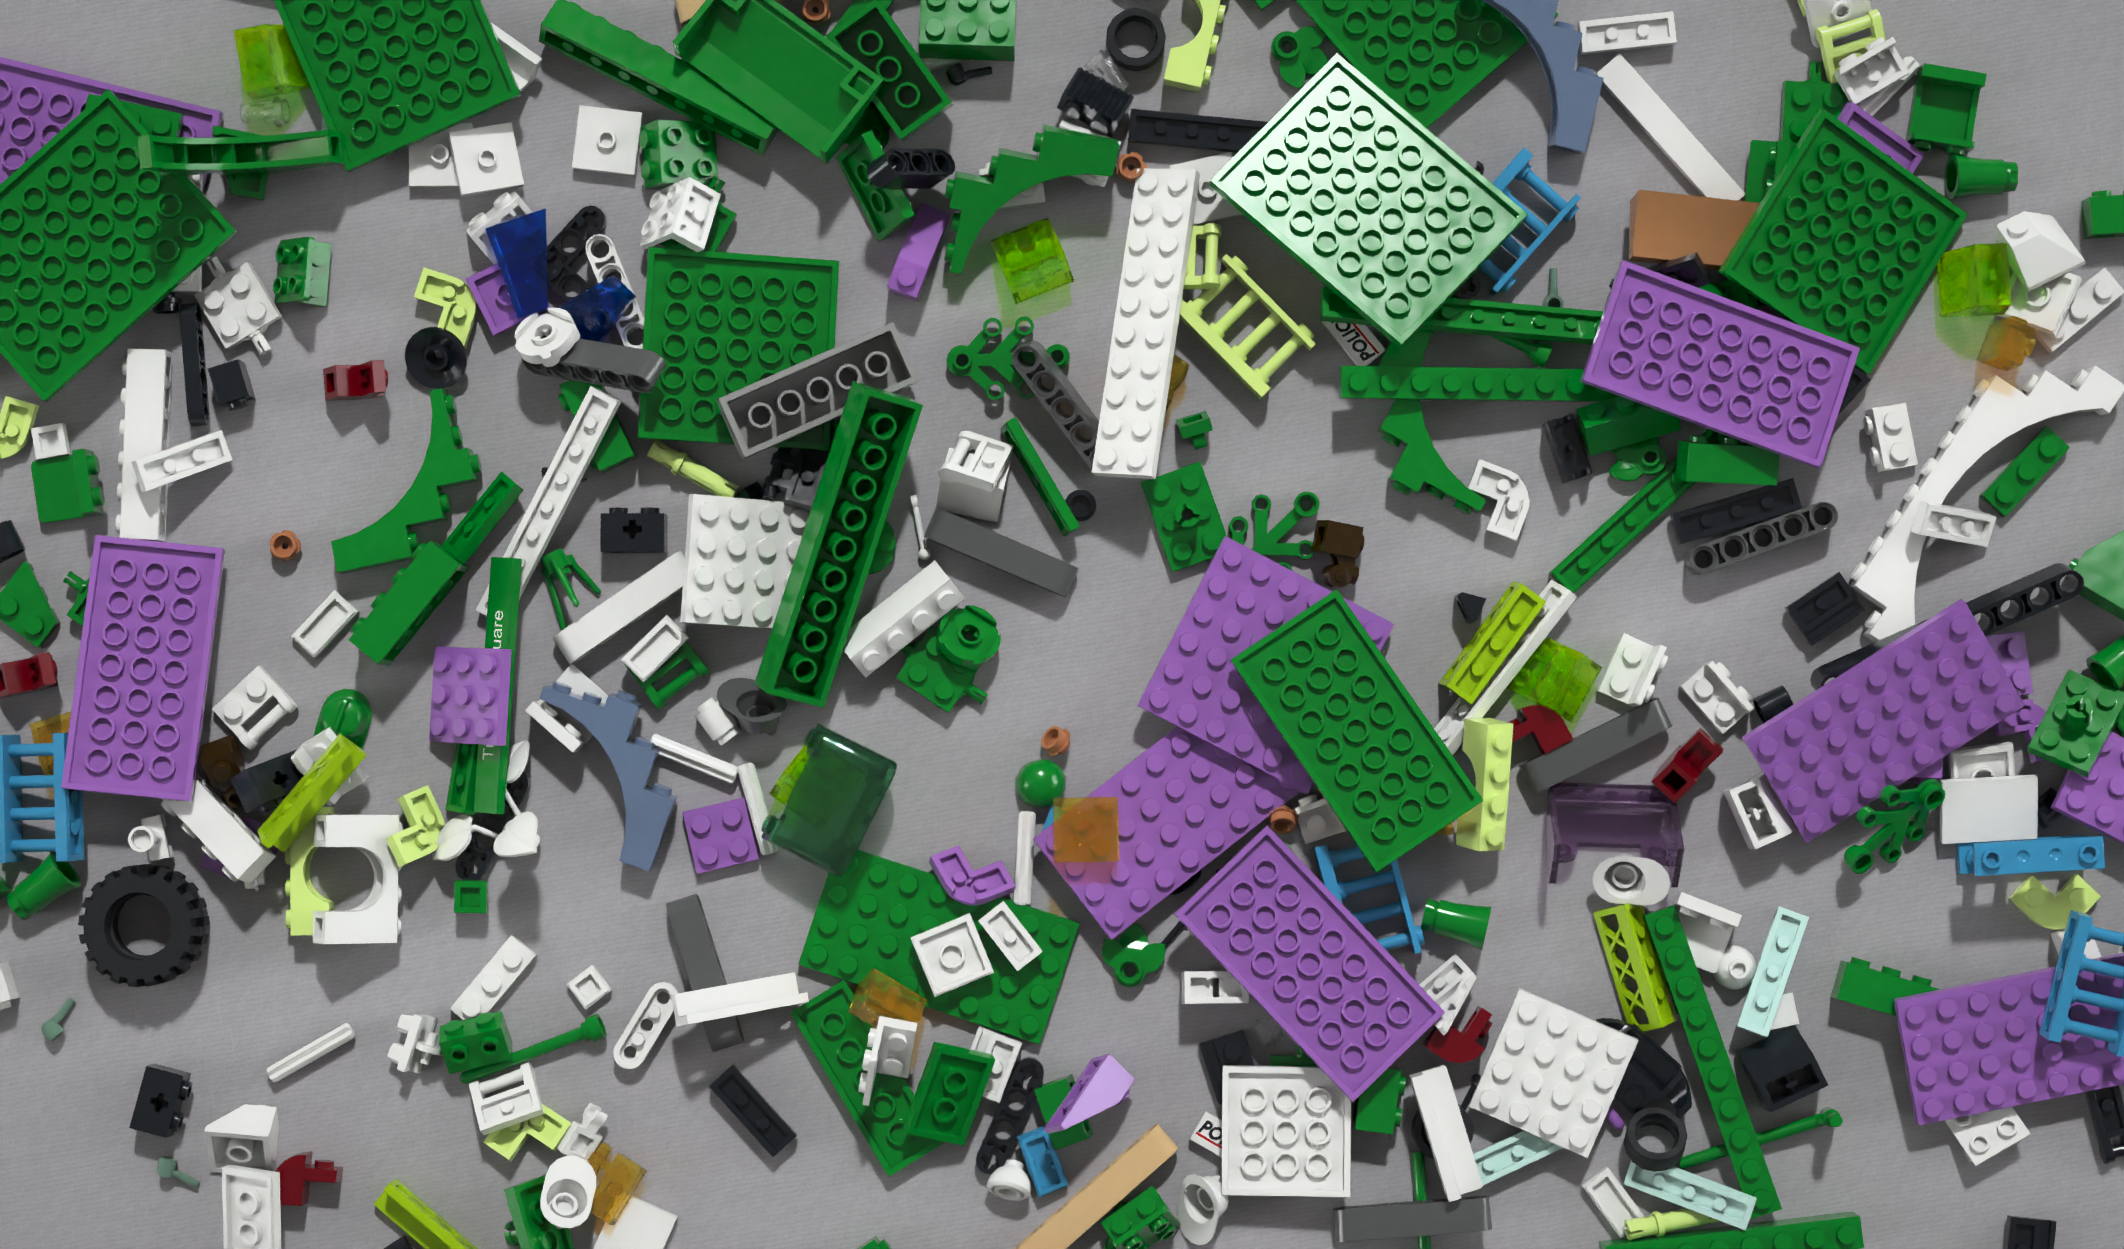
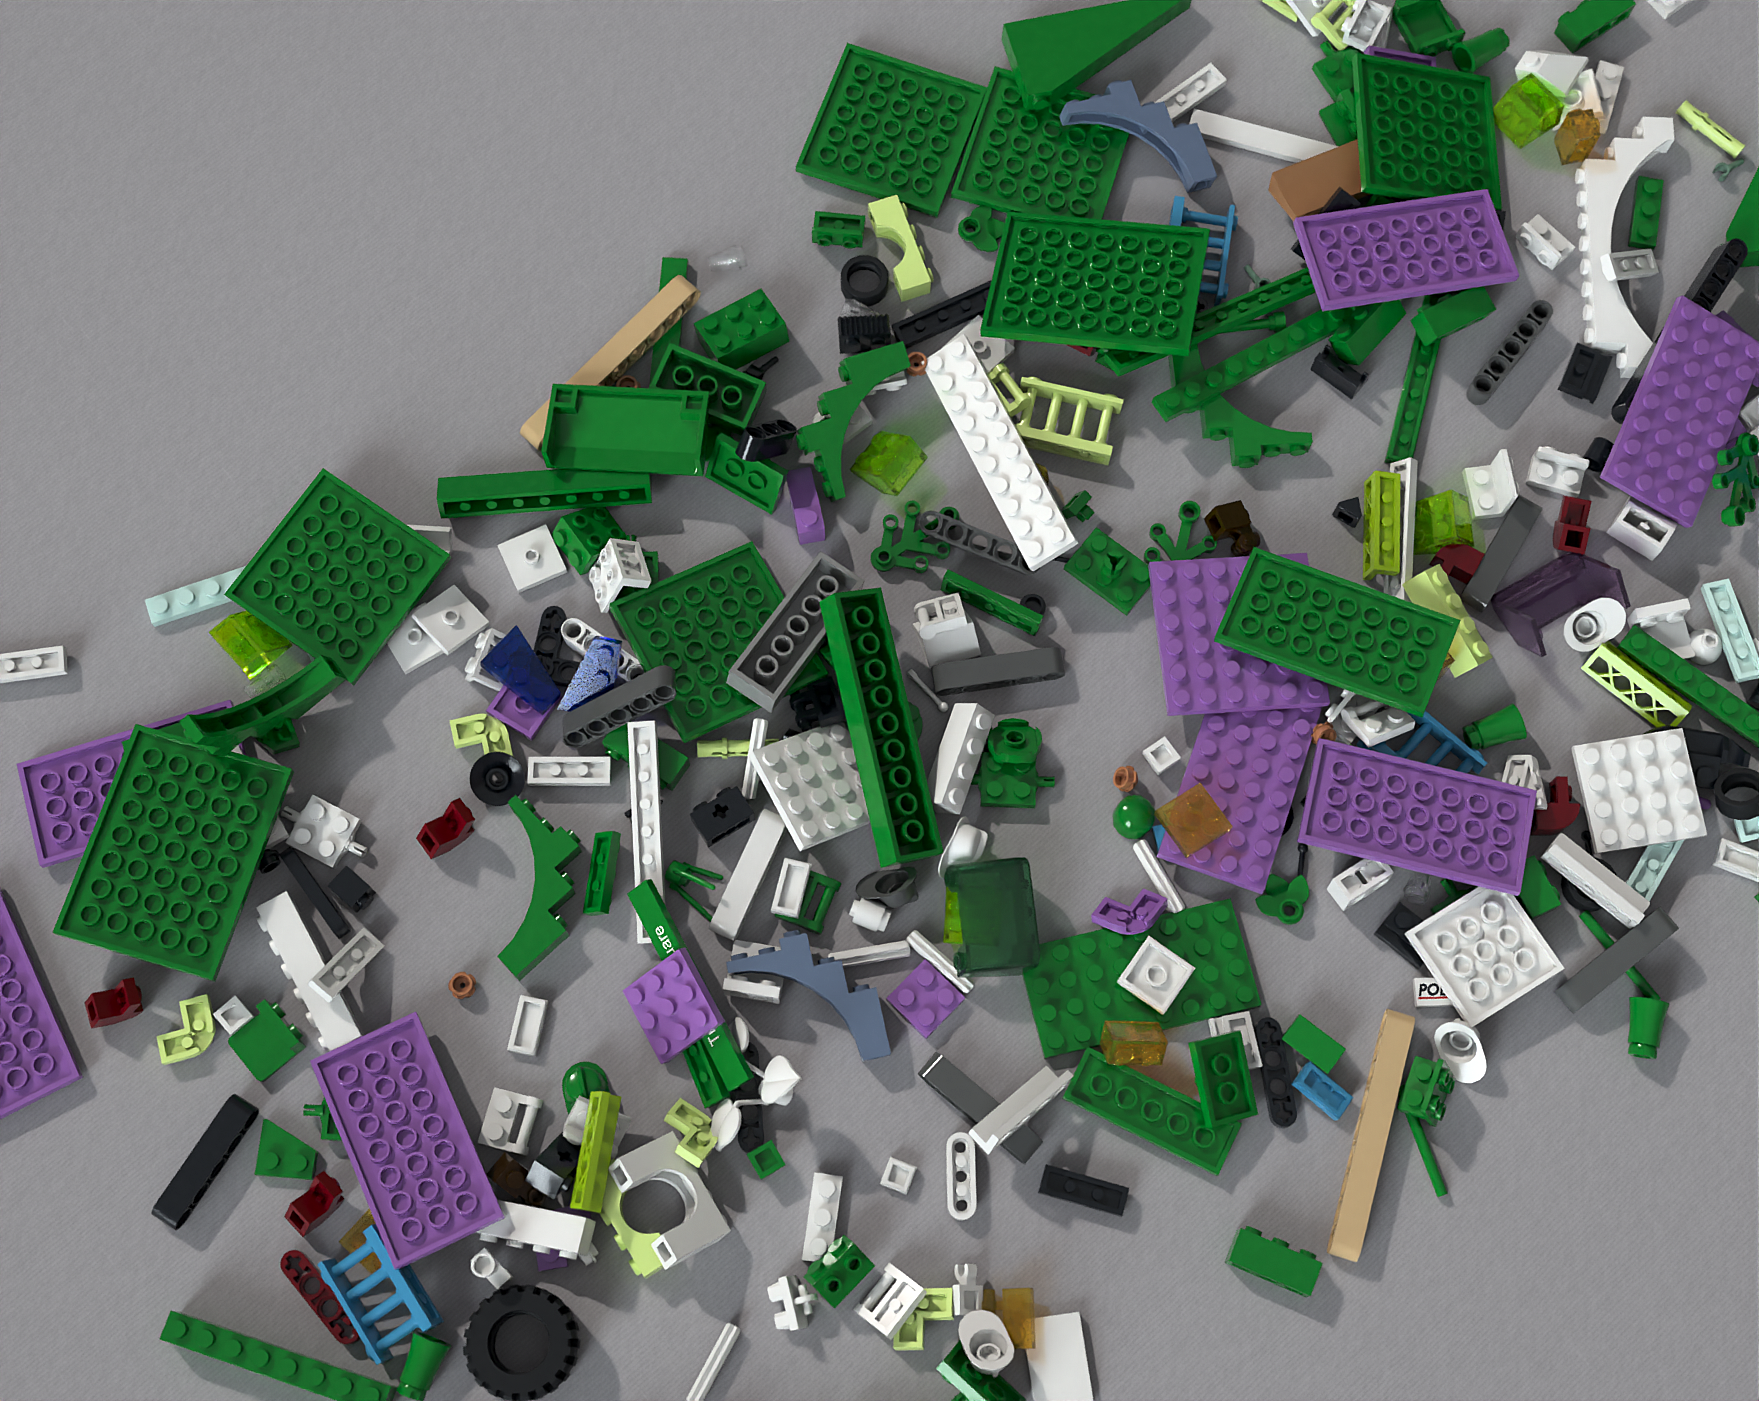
camera: 35 degrees left, 15 degrees down
green bracket [273,237,332,307] -> none
green brick [349,541,470,666] -> none
green piece [459,1014,607,1084] -> none
white plate [514,308,580,367] -> none
white bracket [858,1016,917,1106] -> none
white plate [978,901,1043,971] -> none
white brick [987,1159,1031,1201] -> none
slope [1043,1054,1135,1134] -> none
white tile [1321,321,1386,366] -> none
white plate [1468,459,1530,541] -> none
green plate [1609,437,1667,482] -> none
black plate [1670,478,1802,545] -> none
none -> white plate [527,757,612,786]
none -> white axle [742,718,768,799]
none -> white piece [938,816,988,878]
none -> white plate [1142,736,1181,775]
none -> white plate [1341,700,1415,748]

